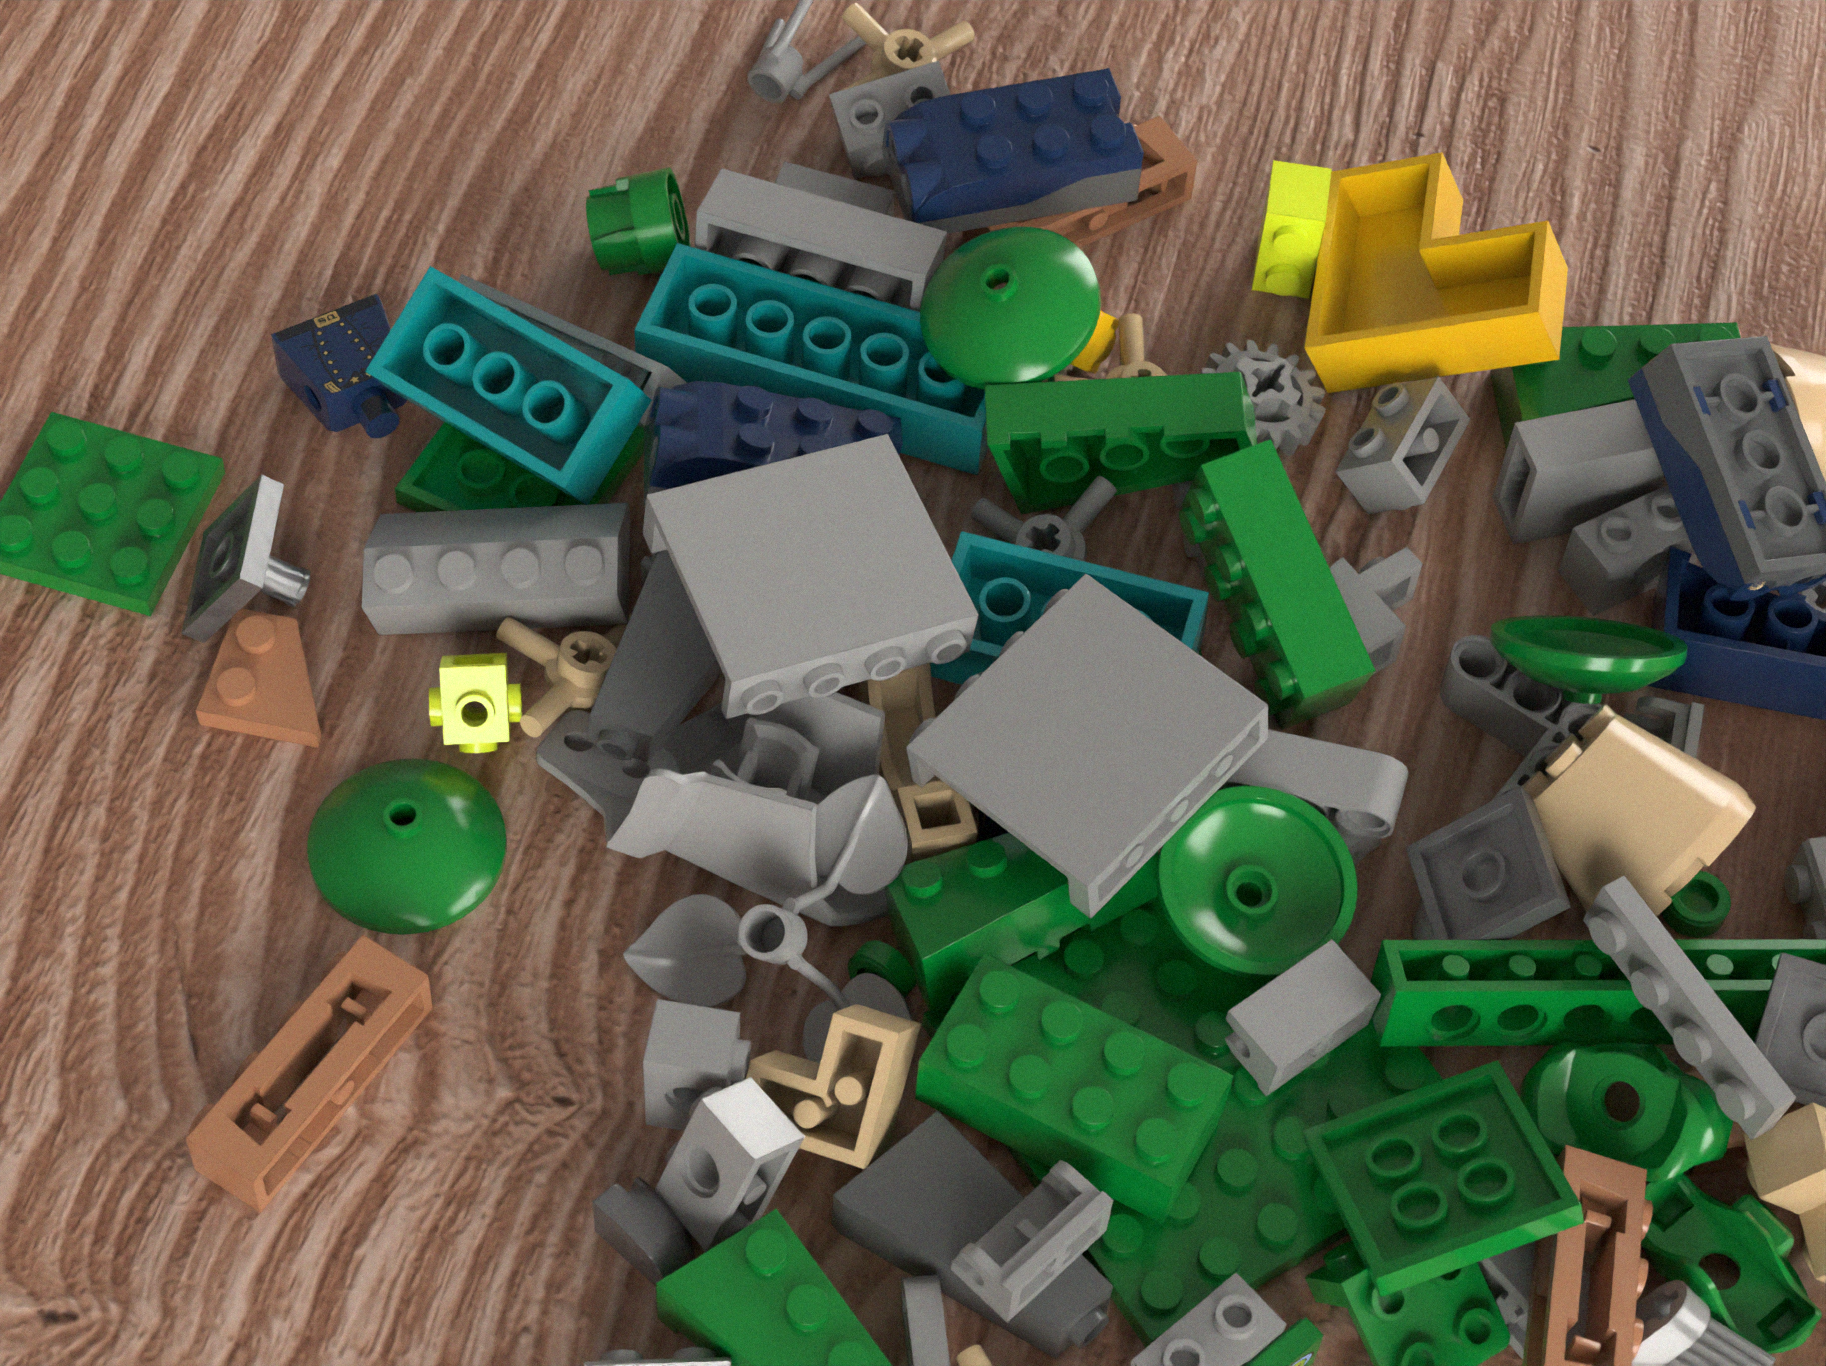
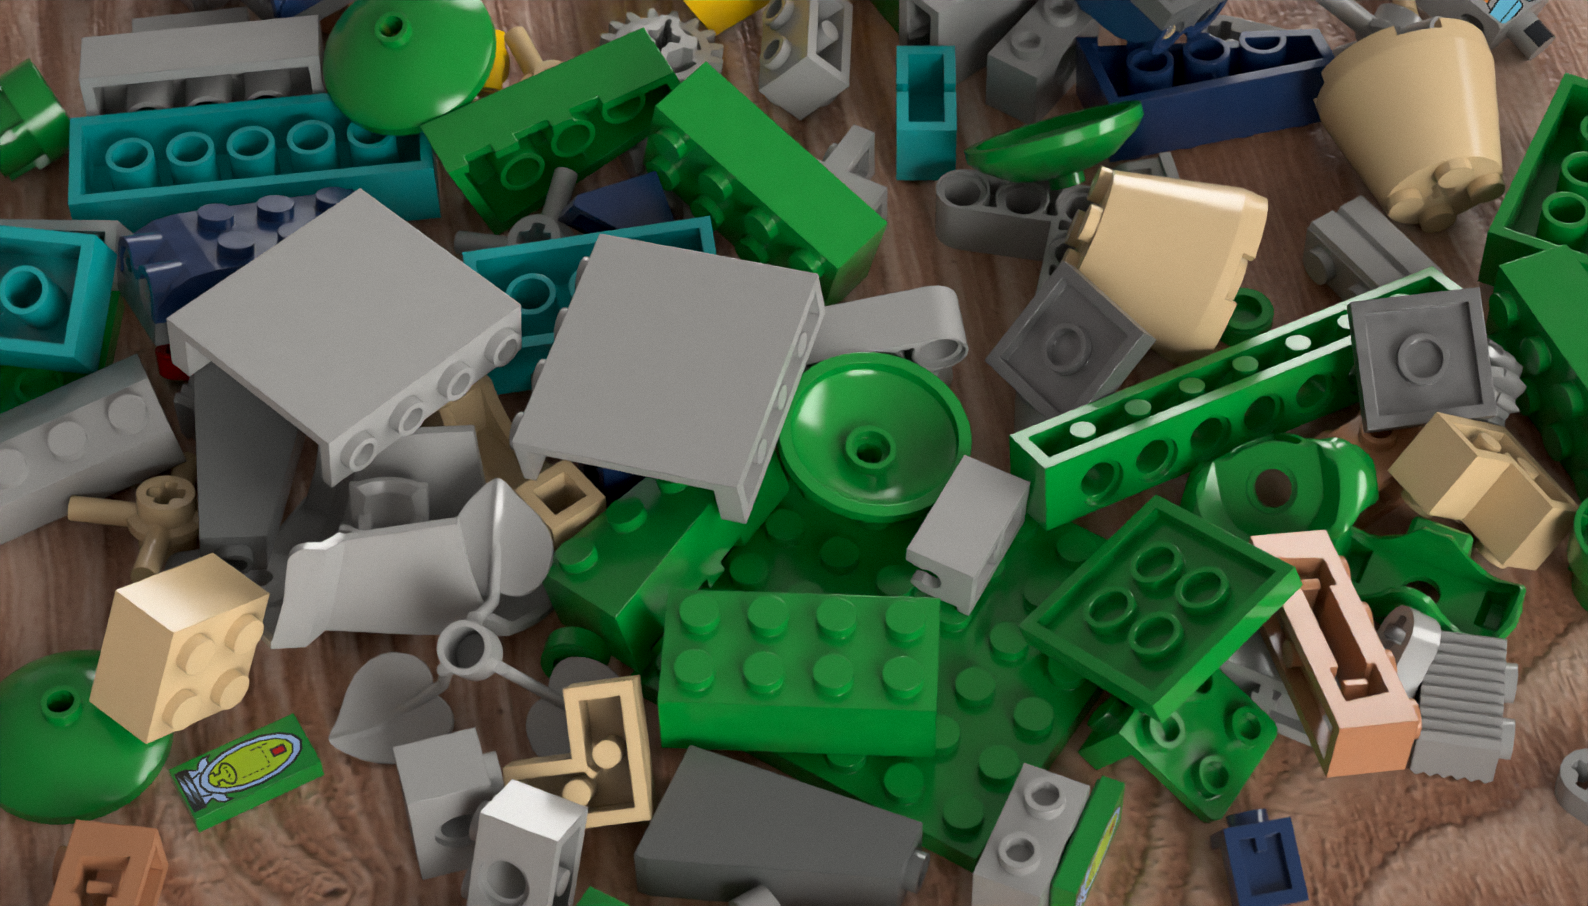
camera: 20 degrees left, 5 degrees down
neon yellow brick [429,653,523,753] -> none
light grey hinge [951,1160,1113,1323] -> none
light grey plate [1583,876,1796,1140] -> none
none -> tan brick [89,553,270,744]
none -> tile [169,713,324,833]
none -> dark blue slope [557,171,675,234]
none -> teal piece [896,46,957,180]

